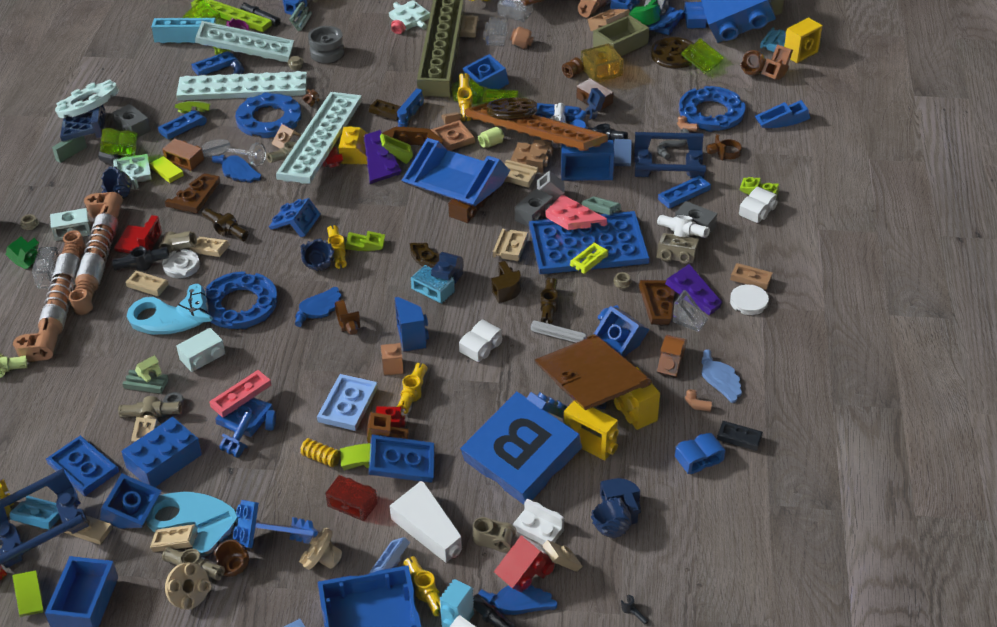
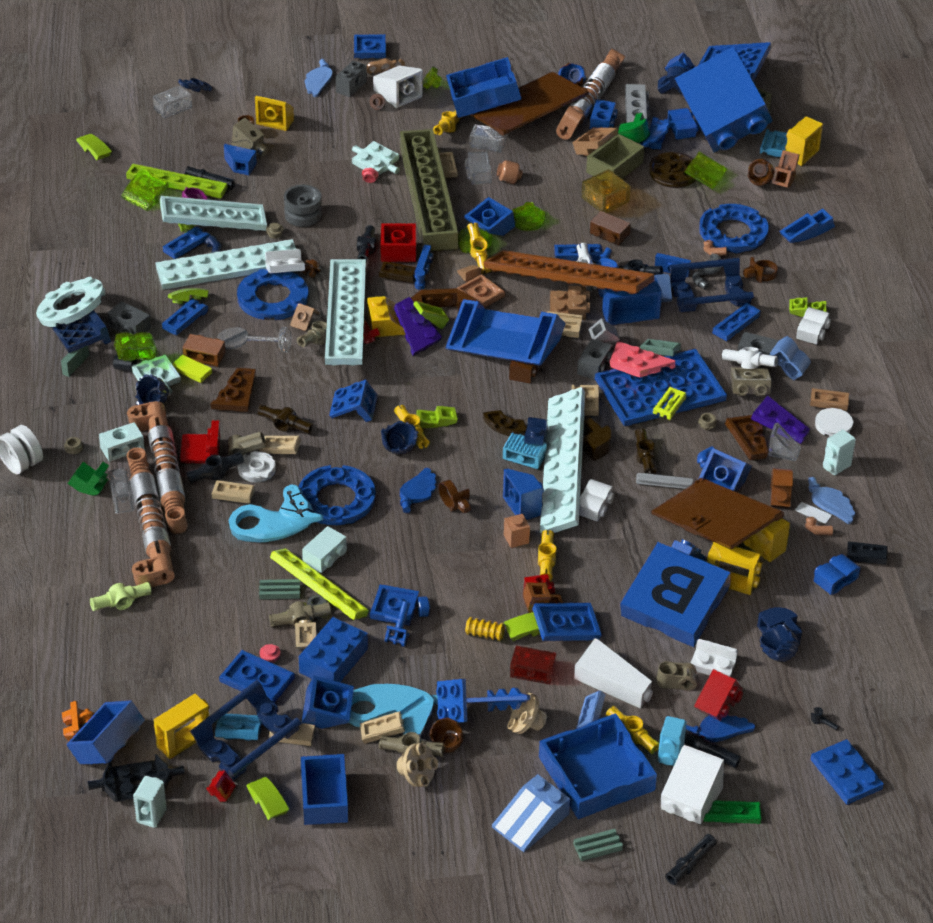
camera: 15 degrees left, 0 degrees up
yellowish green tile [135,355,162,382] -> none
medium azure brick [151,18,216,43] -> none
coral plate [209,370,271,417] -> none
blue animal [212,155,261,183] -> none
sand green tile [289,2,312,31] -> none
light blue plate [317,374,378,431] -> none
yellowish green brick [478,127,504,148] -> none
clear neon green slope [483,89,518,103] -> none
dark brown wedge [487,98,537,119] -> none
tan plate [542,540,583,572] -> none
reddish brown wheel [562,57,584,78] -> none
dark blue plate [585,88,606,119] -> none
none -> coral plate [260,644,280,663]
none -> white bracket [265,249,305,273]
none -> neon yellow tile [270,548,369,620]
none -> black pin [357,225,376,263]
none -> red brick [381,223,416,262]
none -> clear neon green tile [511,202,545,231]
none -> light aqua plate [540,387,585,535]
none -> blue plate [655,253,691,277]
none -> medium blue brick [770,336,811,380]
none -> white sticker [795,502,832,524]
none -> light aqua brick [823,429,856,475]

